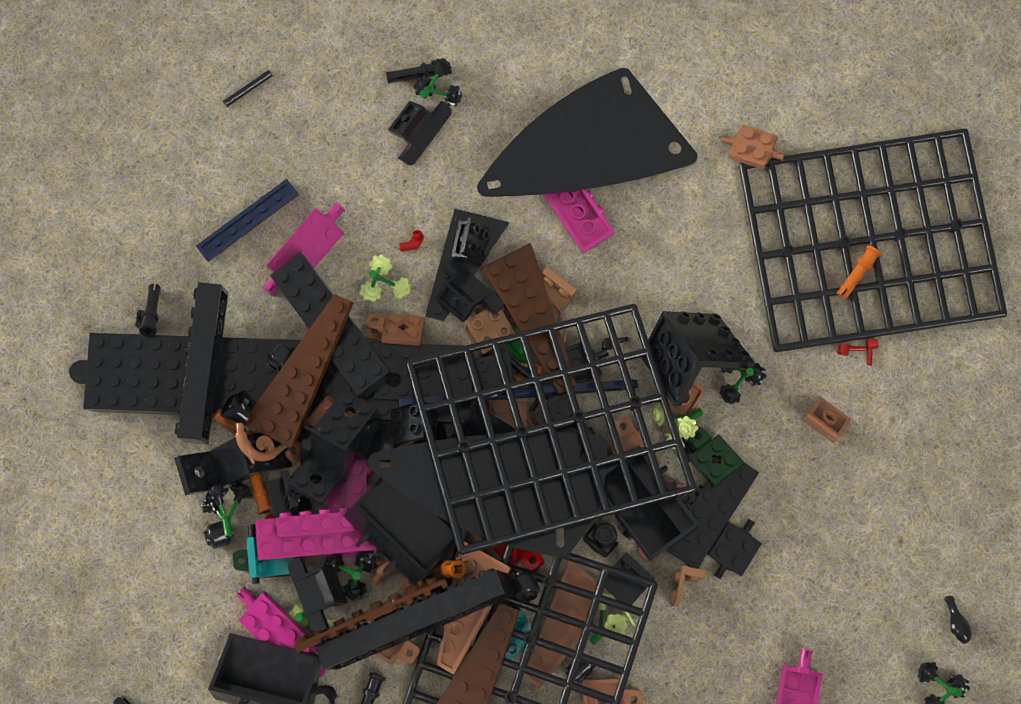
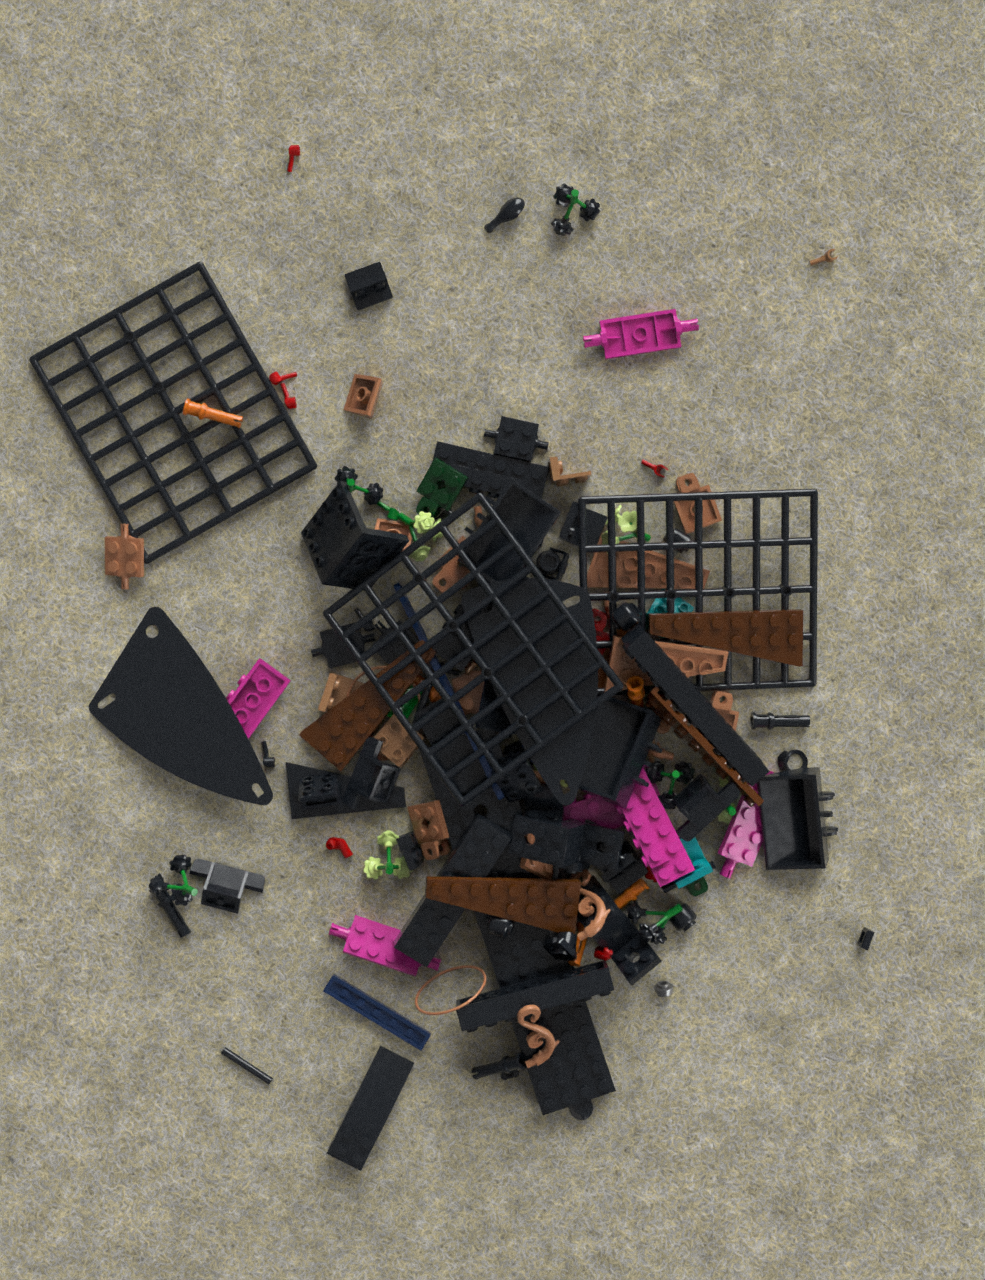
camera: 115 degrees left, 10 degrees up
none -> black hand [261,741,275,768]
none -> black plate [311,622,376,669]
none -> black slope [326,1045,414,1171]
none -> black bracket [345,262,393,311]
none -> green hand [377,501,399,521]
none -> black plate [396,831,425,871]
none -> nougat piece [415,965,487,1015]
none -> nougat plant [517,1004,560,1068]
none -> red arm [594,946,613,961]
none -> red hand [641,460,668,478]
none -> flat silver plate [654,981,673,997]

